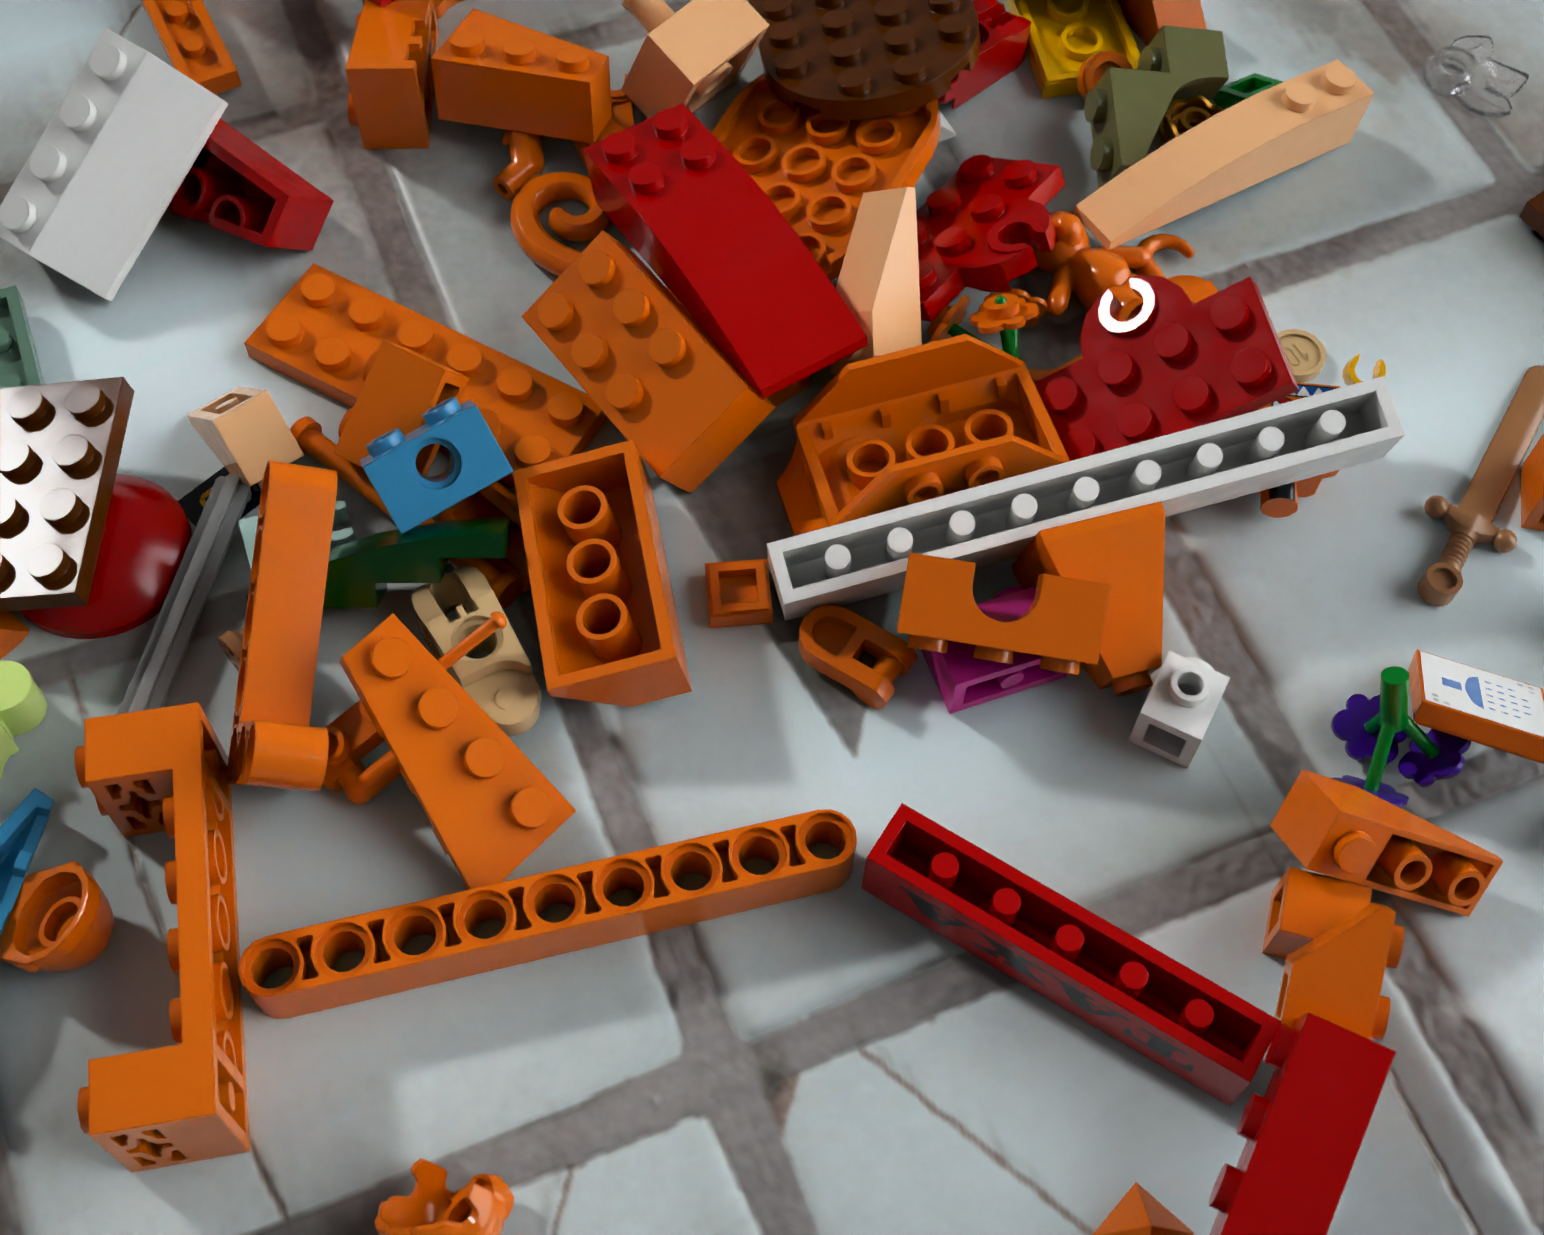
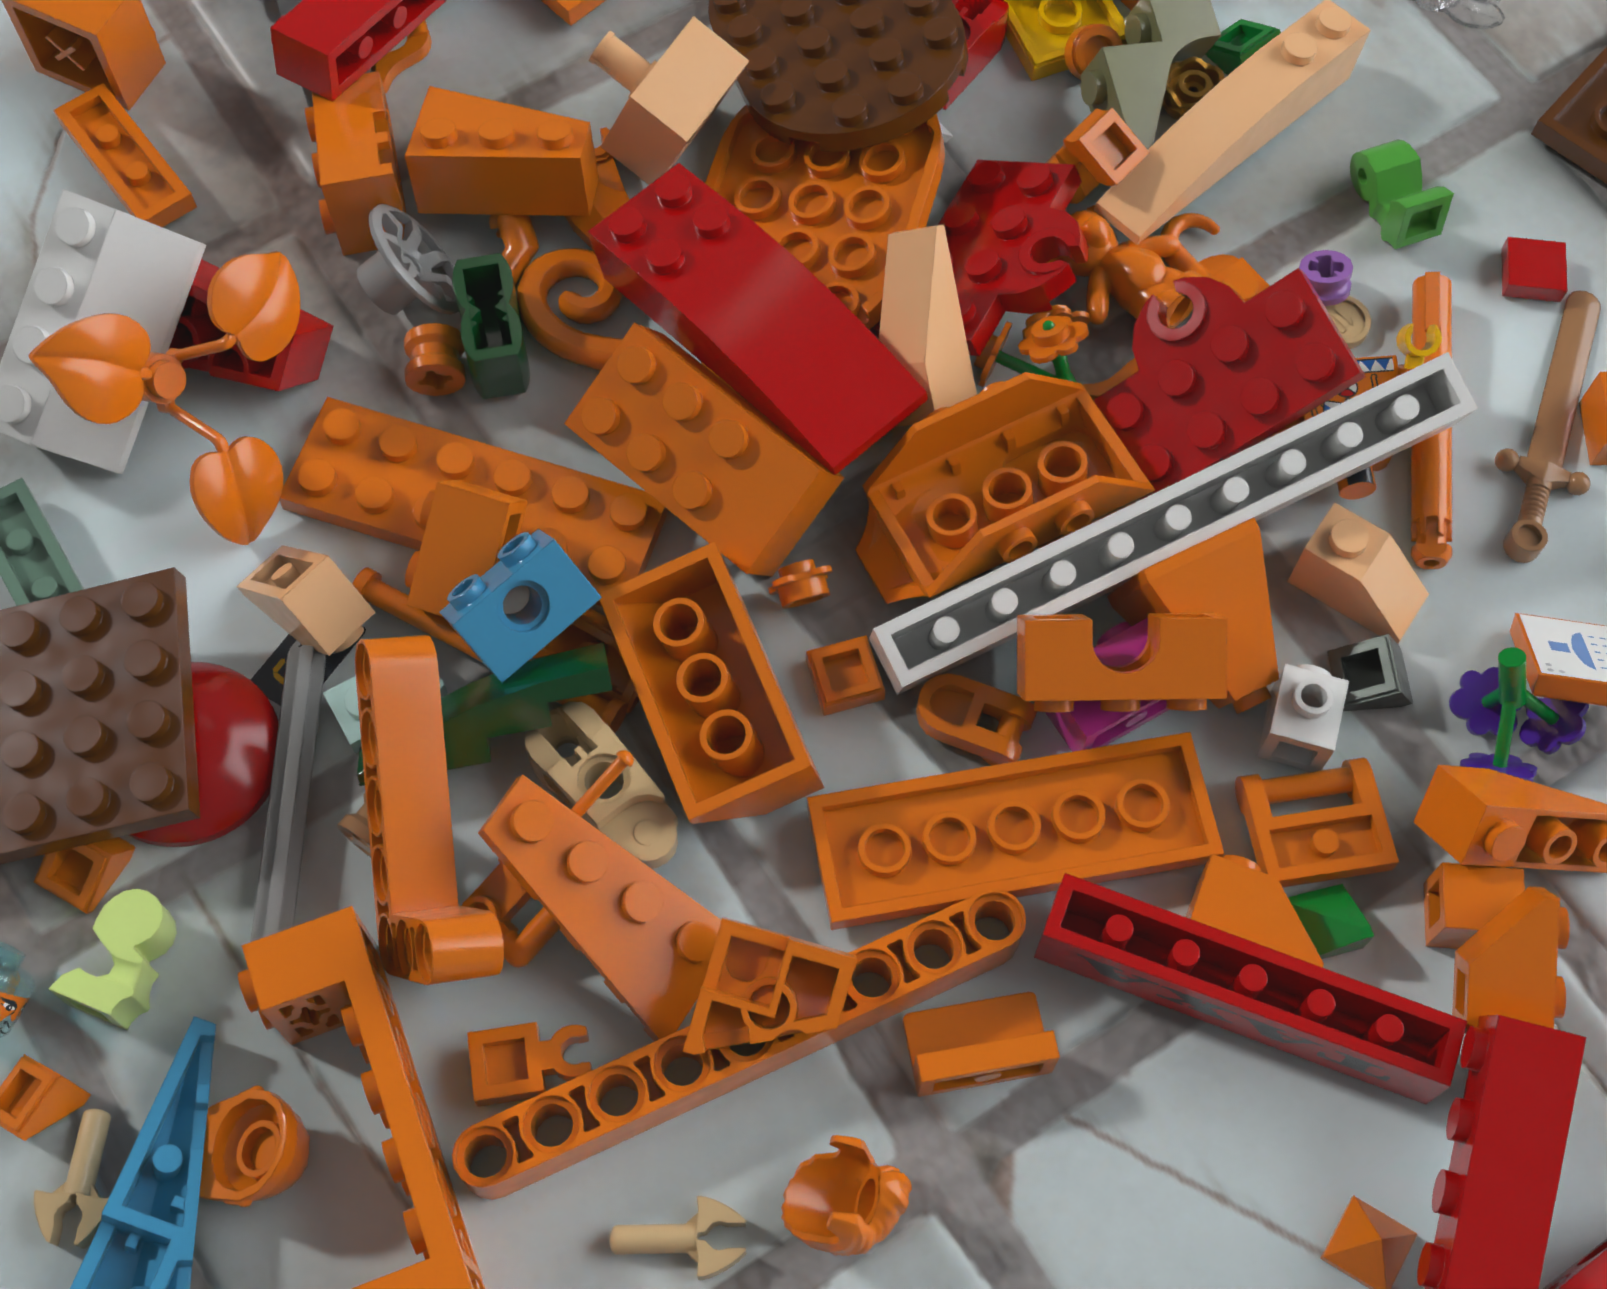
camera: 10 degrees left, 5 degrees up
none -> orange plant [29,251,300,545]
none -> light grey wheel [357,204,459,315]
none -> orange wheel [404,323,466,396]
none -> dark green brick [452,253,530,400]
none -> orange plate [467,1022,593,1107]
none -> tan bar [610,1196,746,1281]
none -> orange slope [682,917,857,1055]
none -> orange plate [768,559,833,609]
none -> orange hair [781,1135,912,1256]
none -> orange plate [807,732,1224,930]
none -> orange panel [903,992,1060,1097]
none -> orange leg [1046,107,1150,204]
none -> orange slope [1186,854,1324,967]
none -> orange plate [1235,757,1399,888]
none -> light nougat slope [1287,502,1429,644]
none -> green slope [1288,883,1374,959]
none -> medium lavender bush [1299,250,1353,306]
none -> pearl dark grey slope [1327,634,1413,711]
none -> bright green leg [1350,139,1454,249]
none -> orange piece [1411,272,1452,569]
none -> red tile [1501,237,1568,302]

